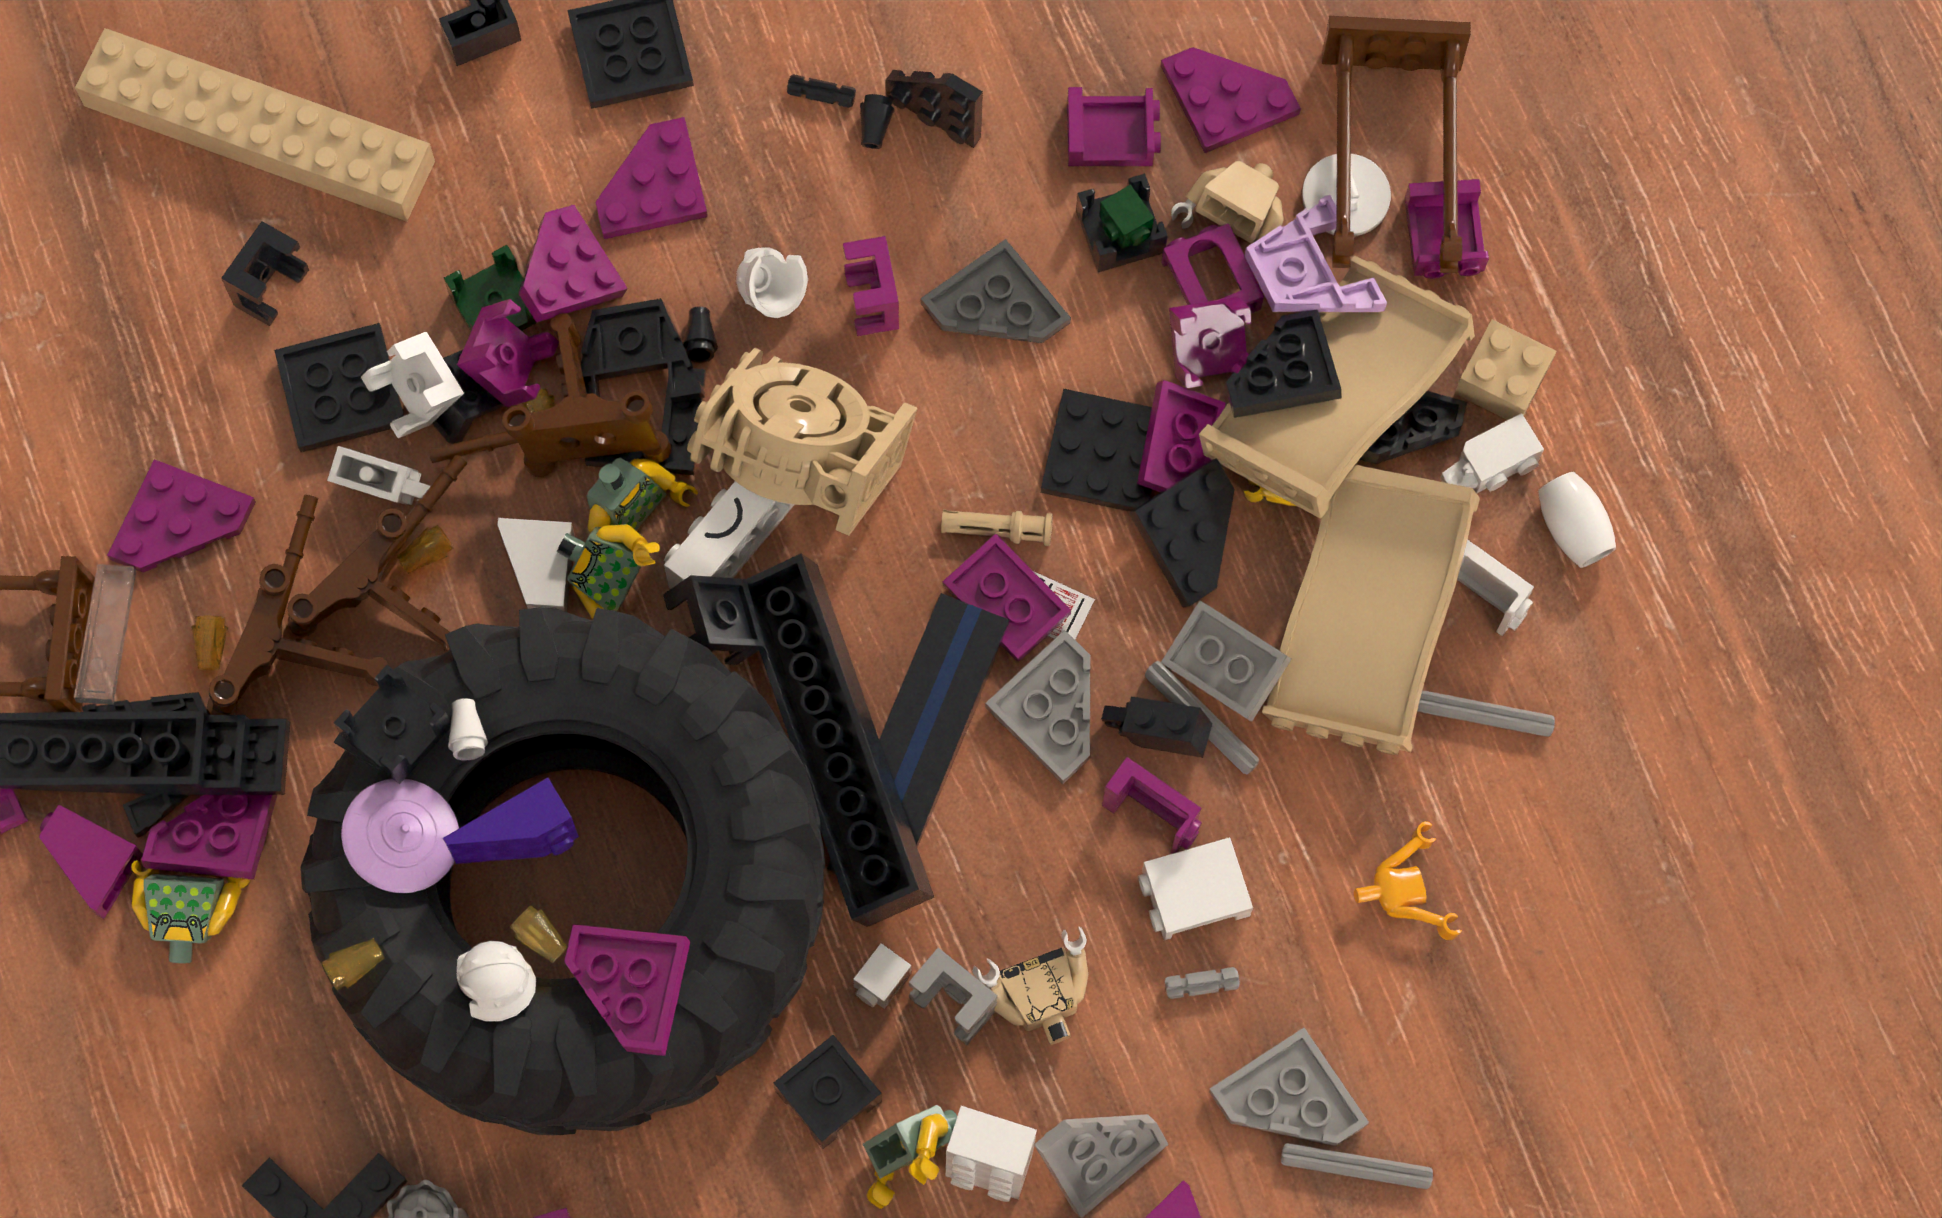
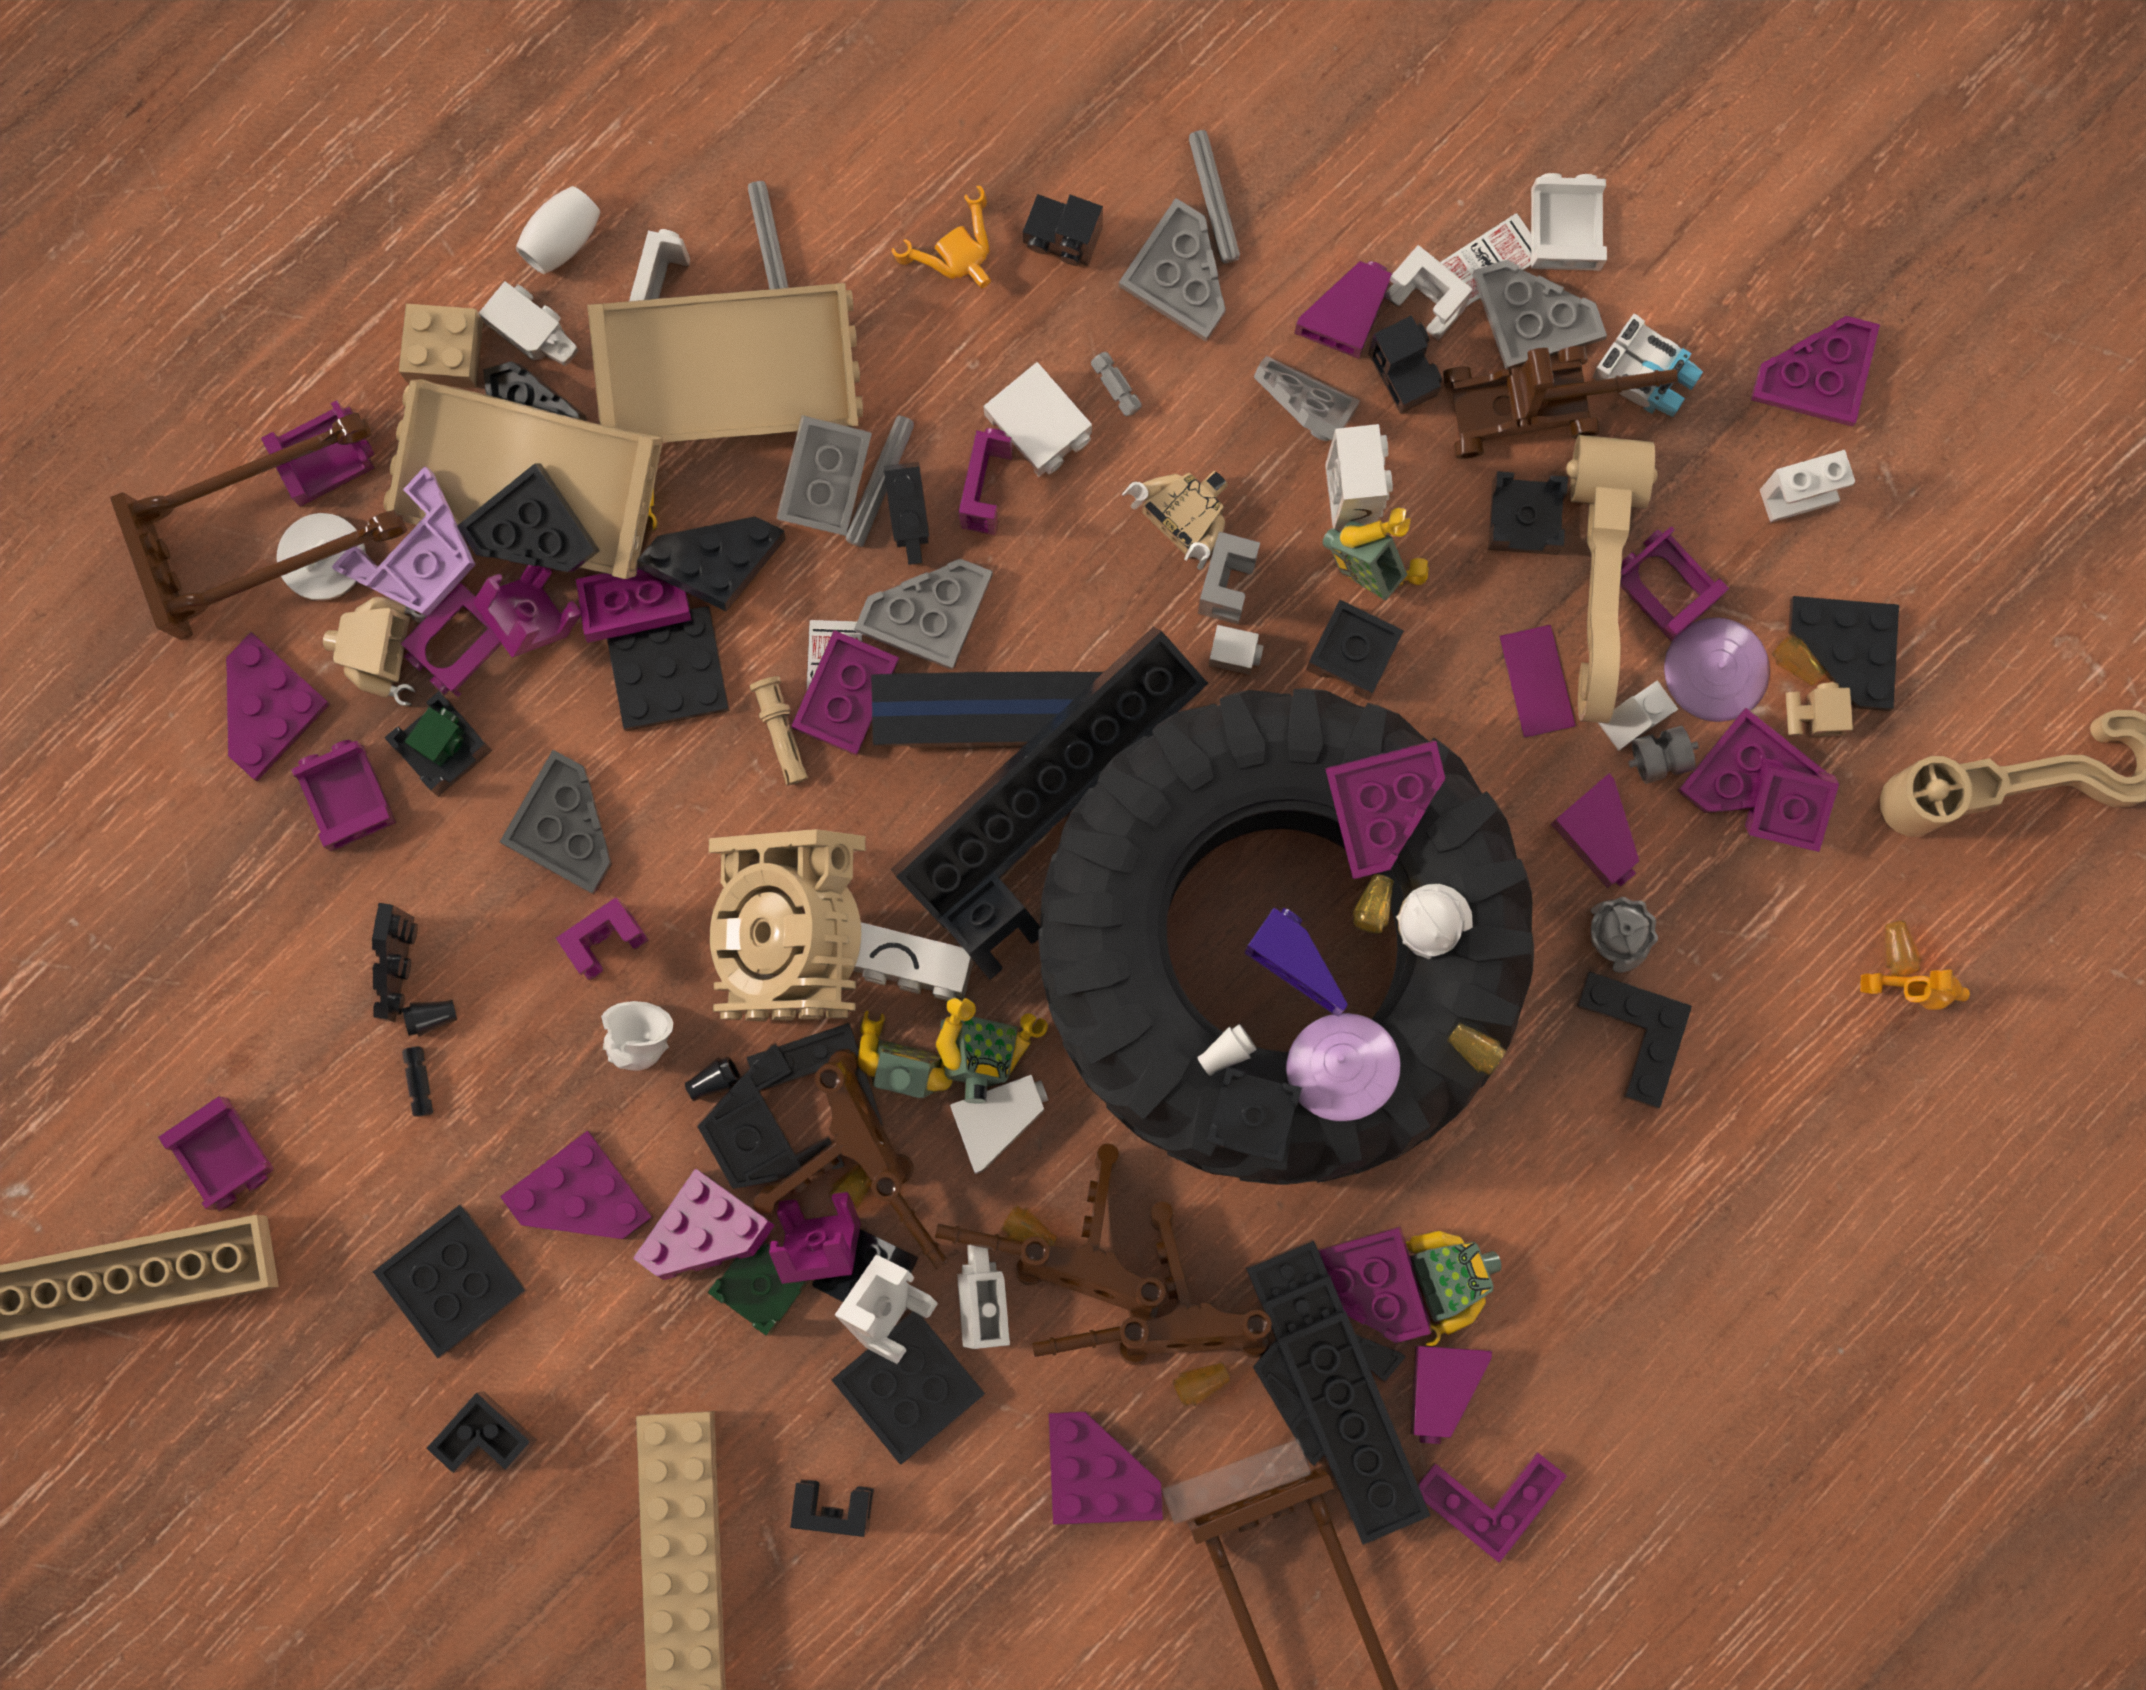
camera: 110 degrees left, 10 degrees up
none -> black brick [1023,194,1103,266]

